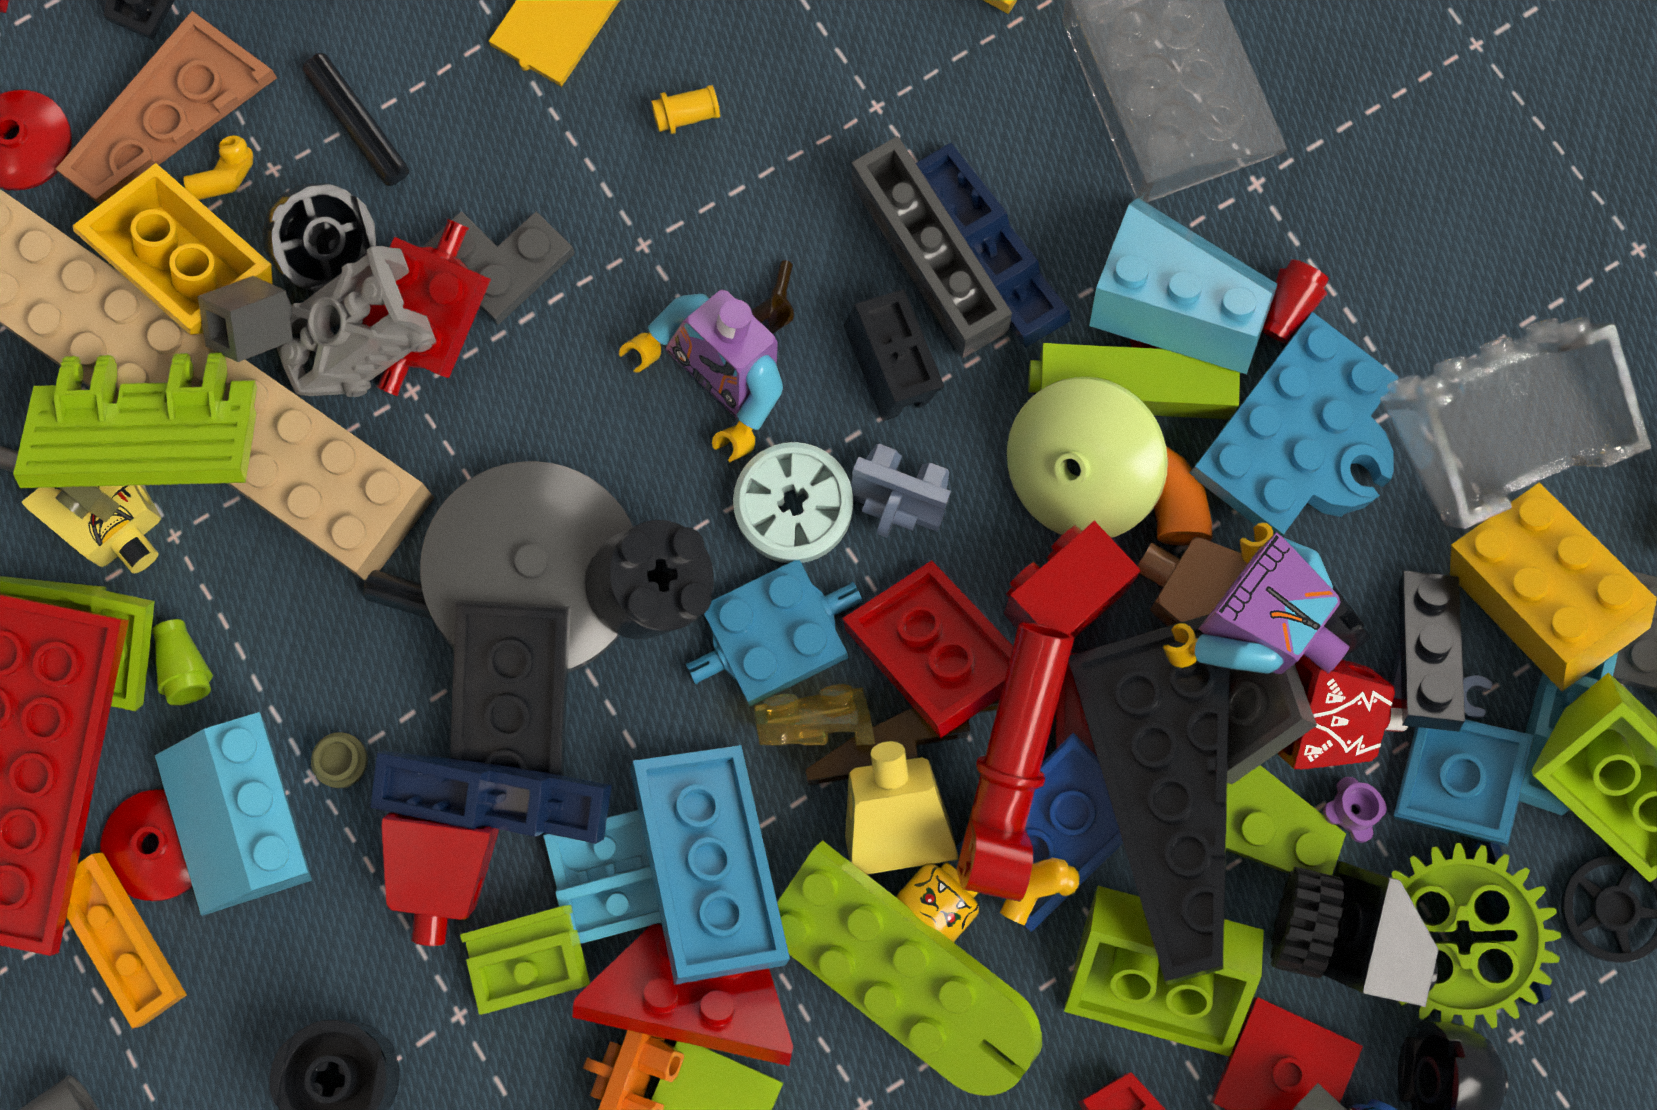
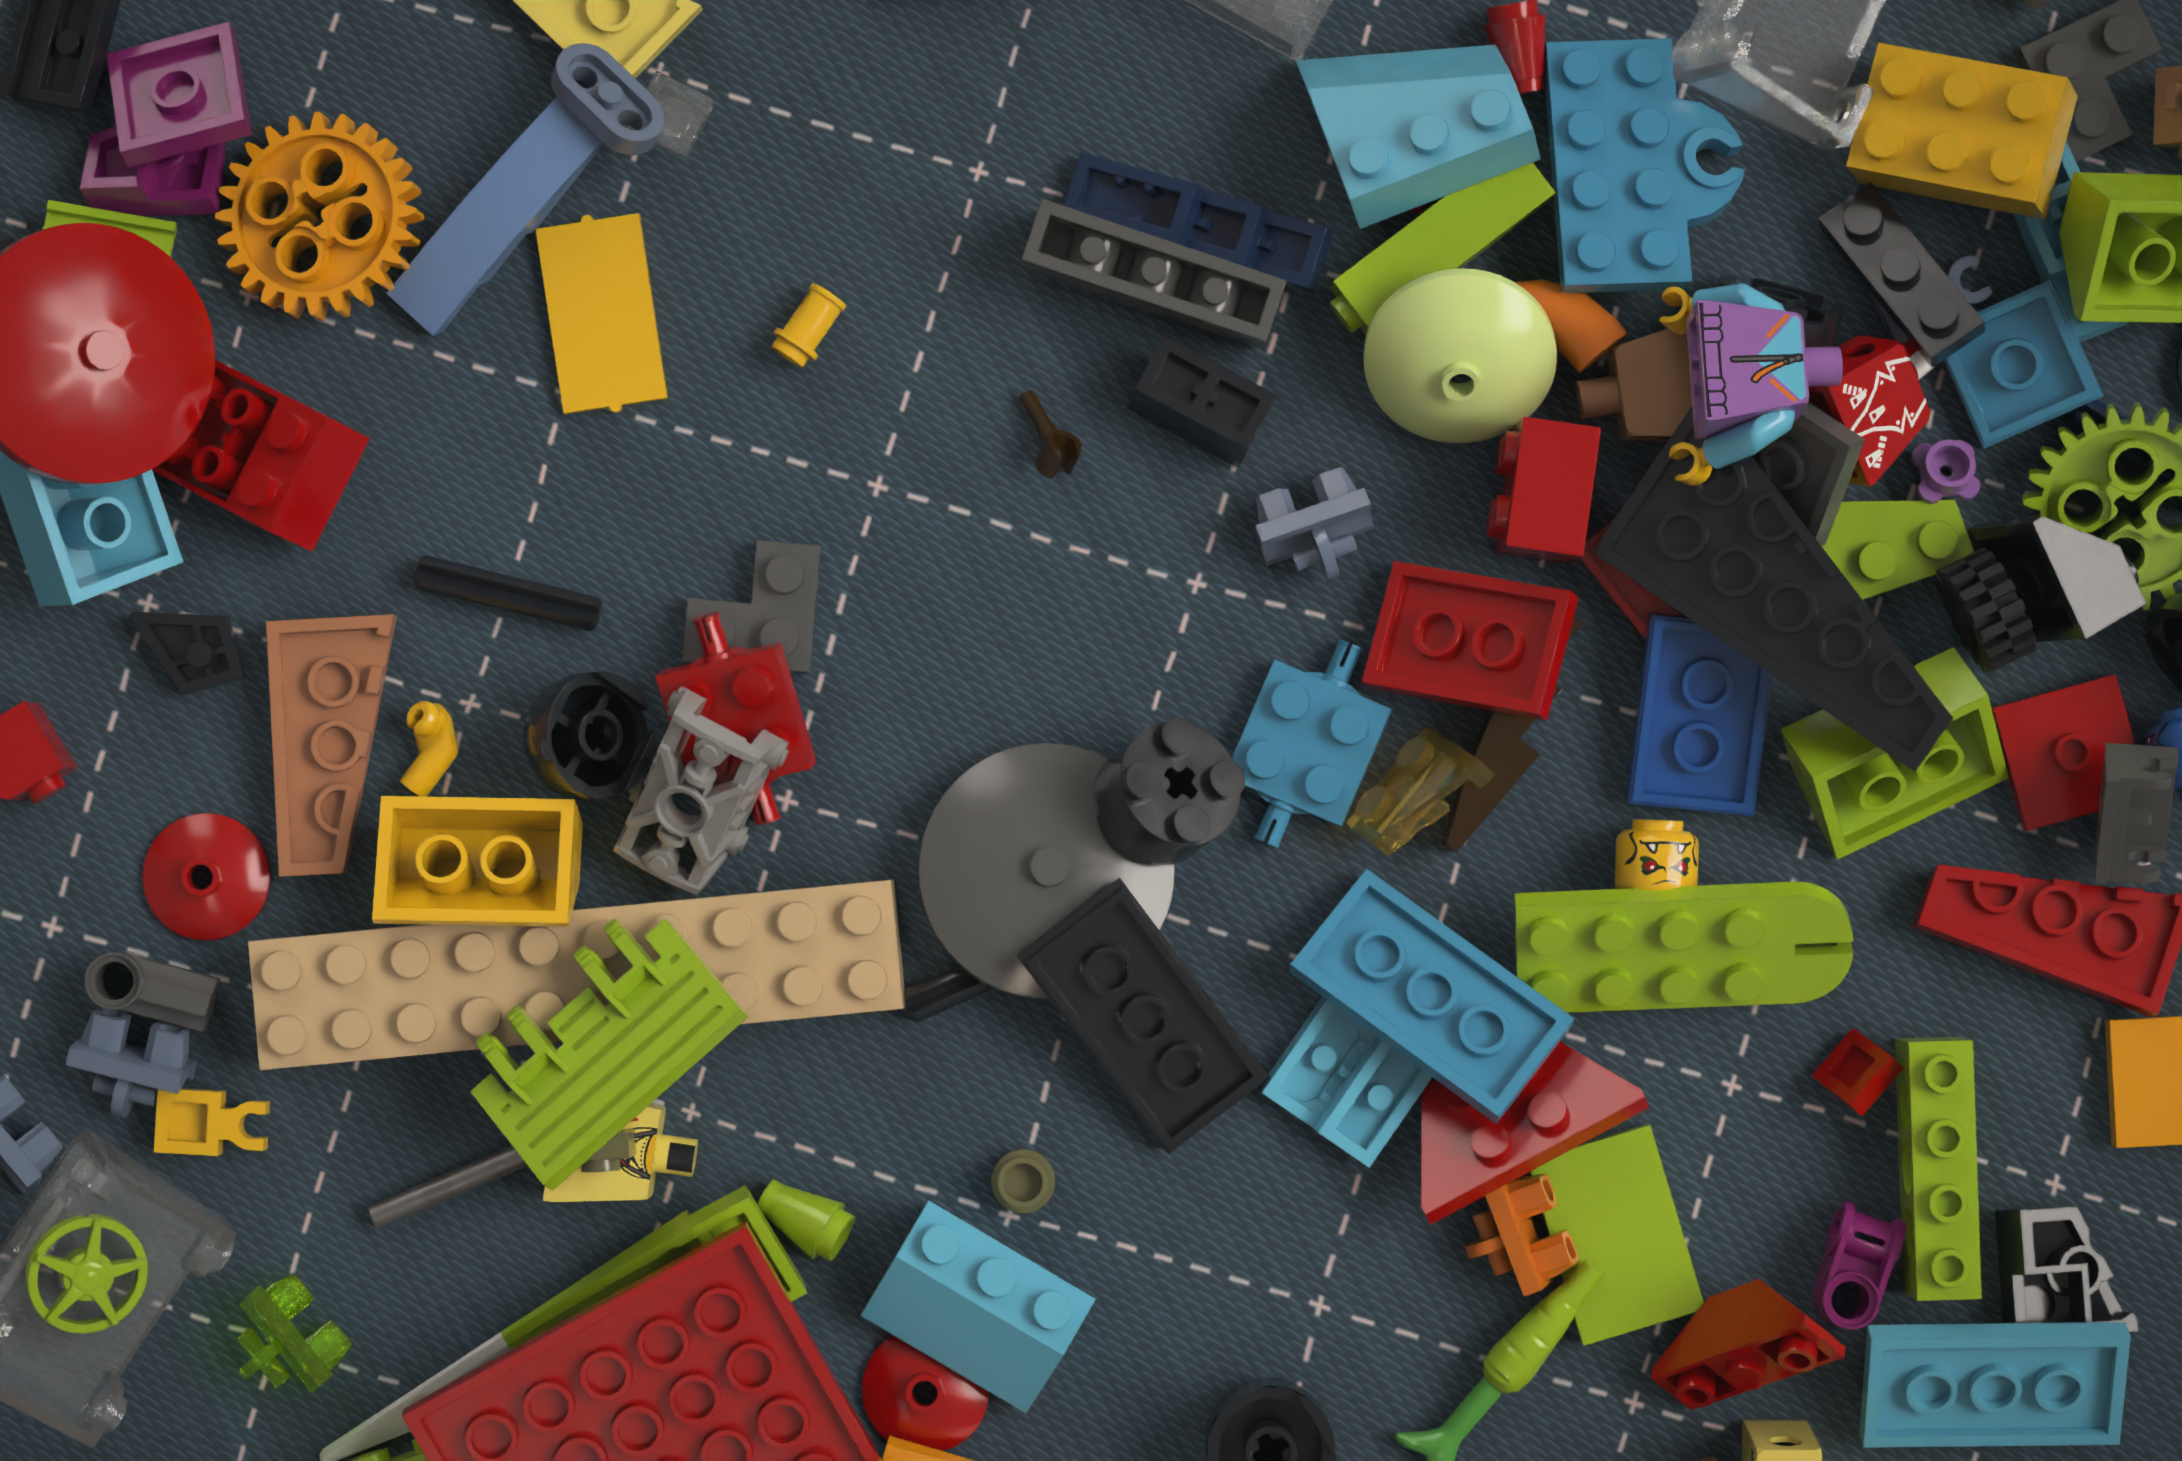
camera: 45 degrees left, 10 degrees up
dark grey brick [198,276,293,362] -> none
dark blue slope [370,751,612,844] -> none
red torso [382,812,499,946] -> none
lime plate [460,905,590,1015] -> none
torso [619,289,783,462] -> none
light aqua wheel [733,442,853,563] -> none
light yellow torso [845,741,958,875] -> none
red piece [956,622,1075,902] -> none
yellow arm [1000,858,1080,925] -> none

